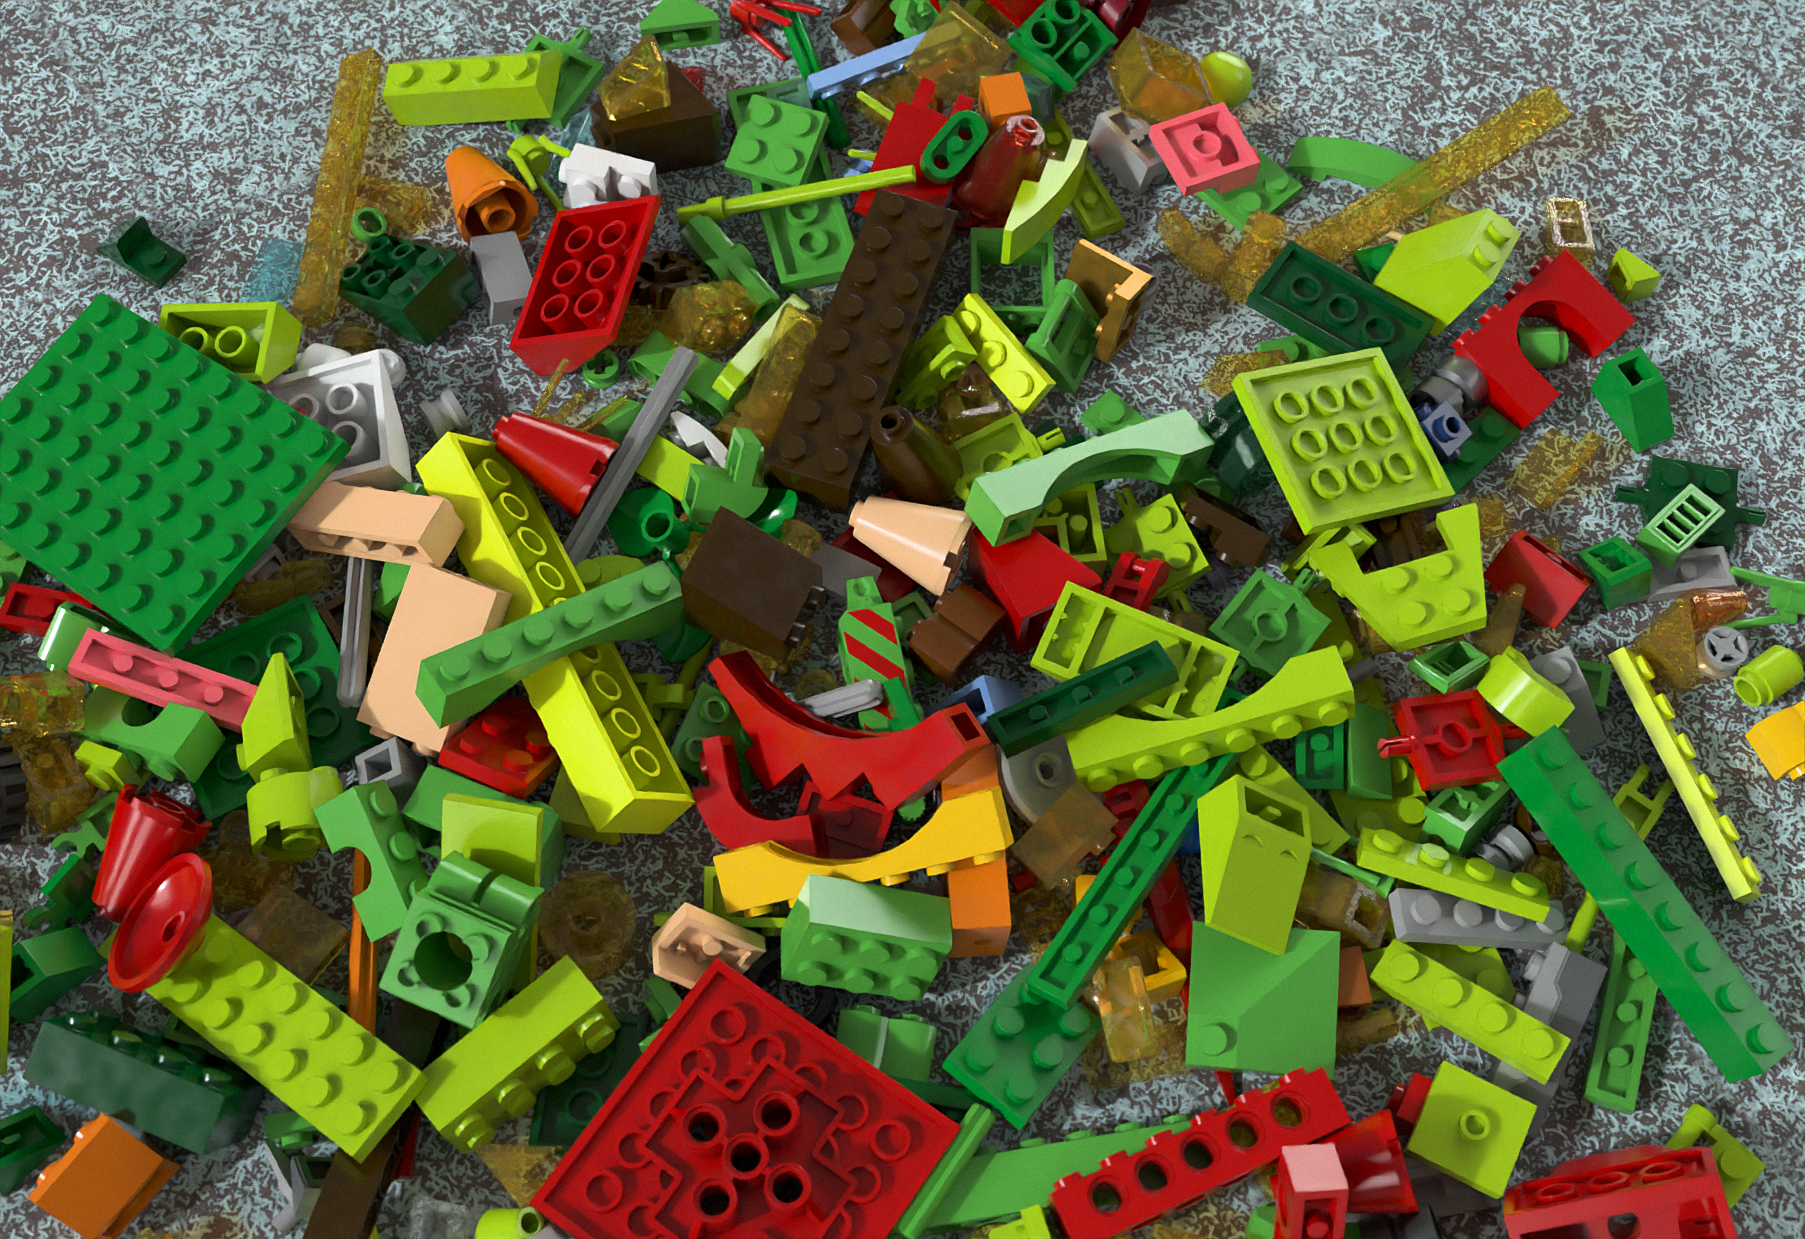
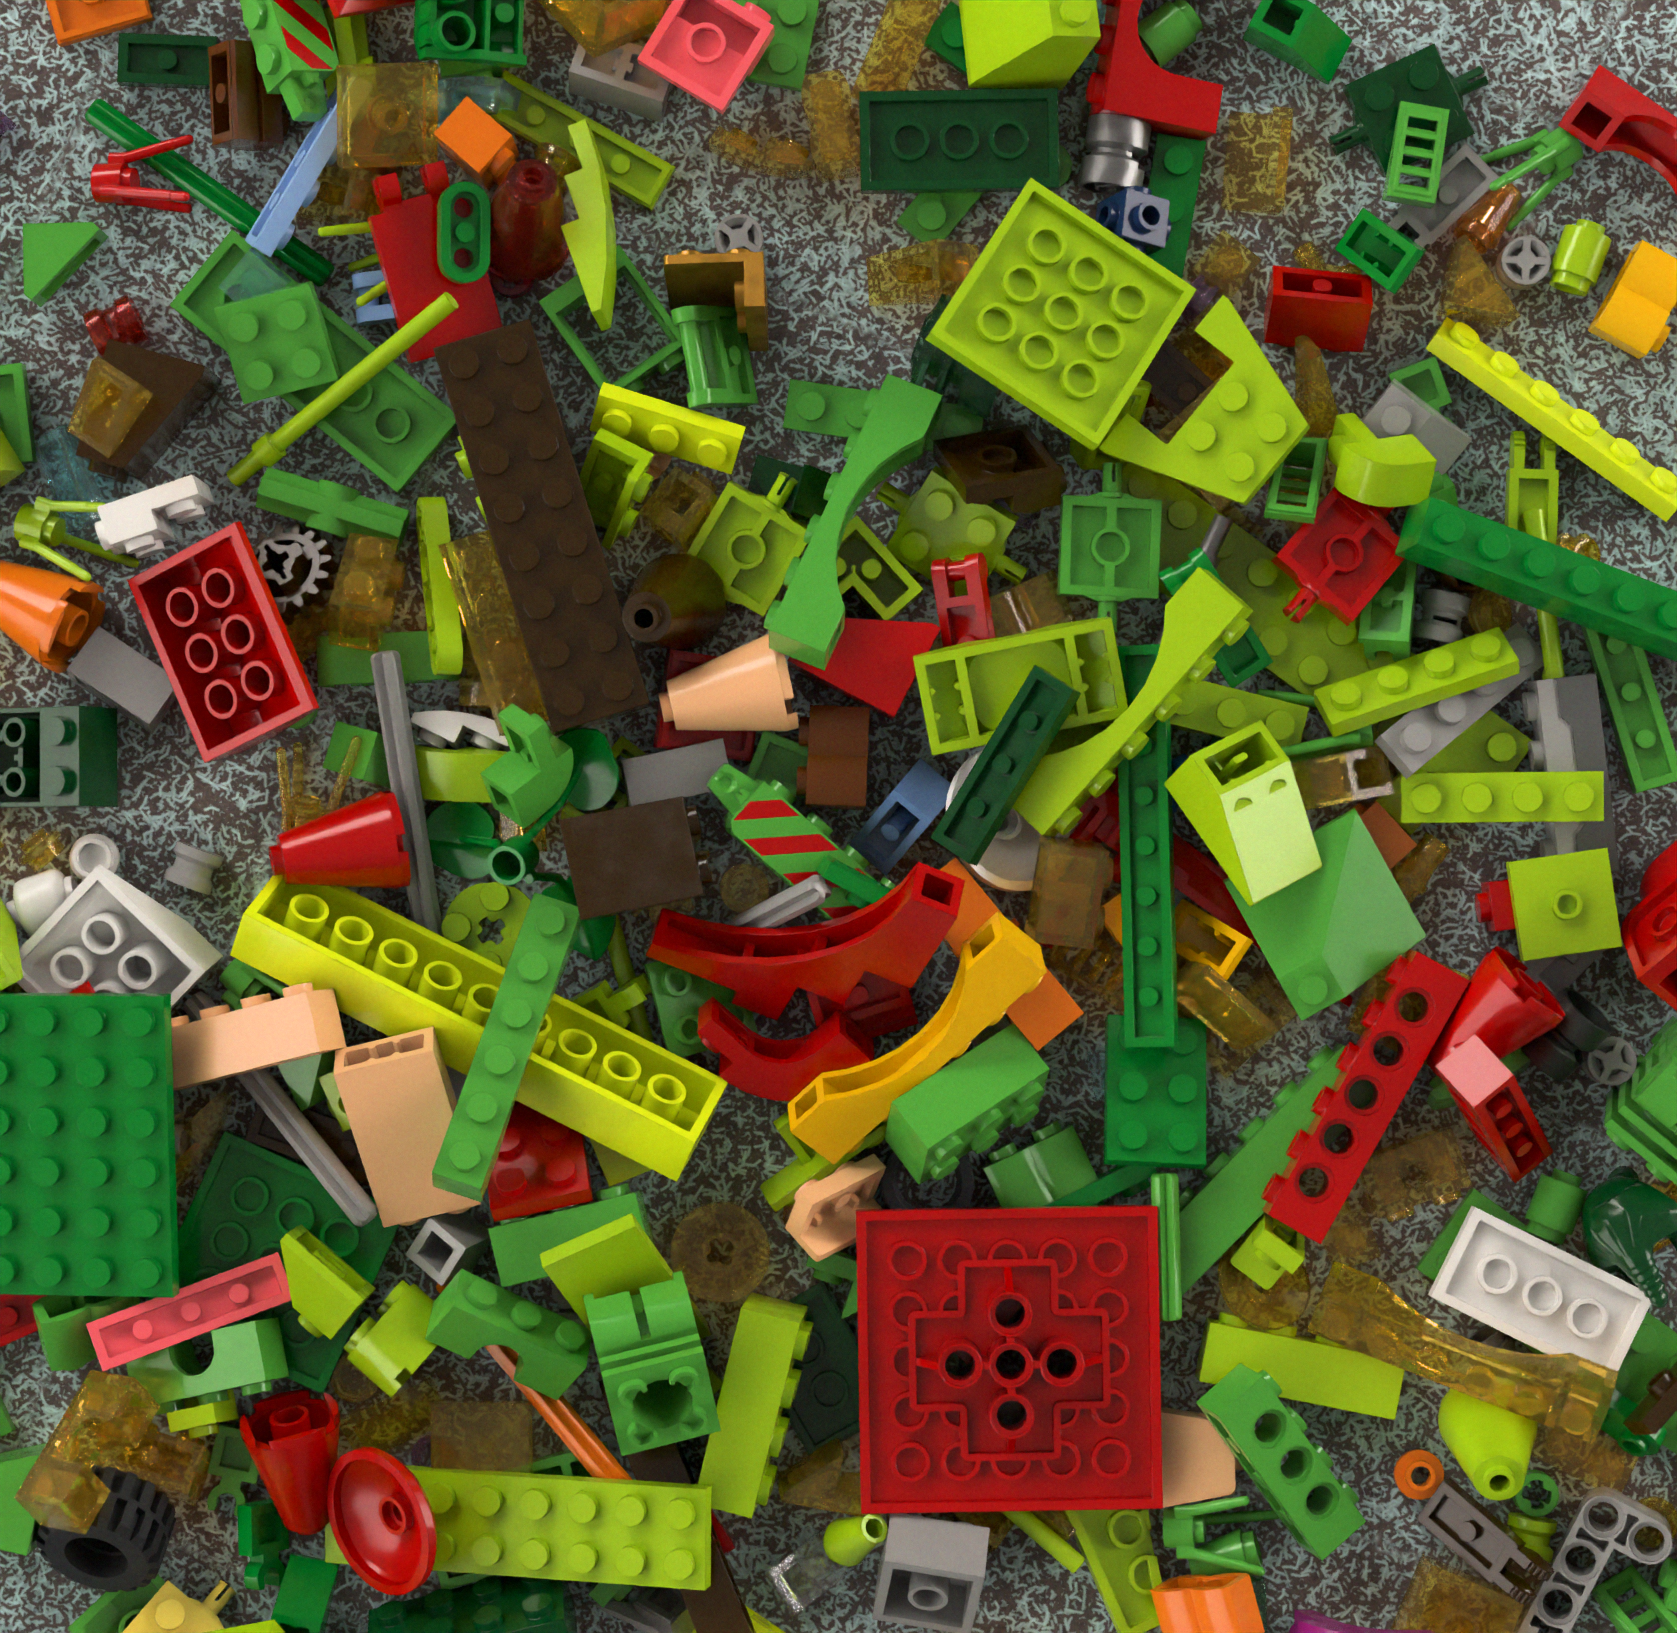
camera: 35 degrees left, 25 degrees up
clear yellow wheel [779,519,824,561] -> none
bright green slope [1343,701,1393,799] -> none

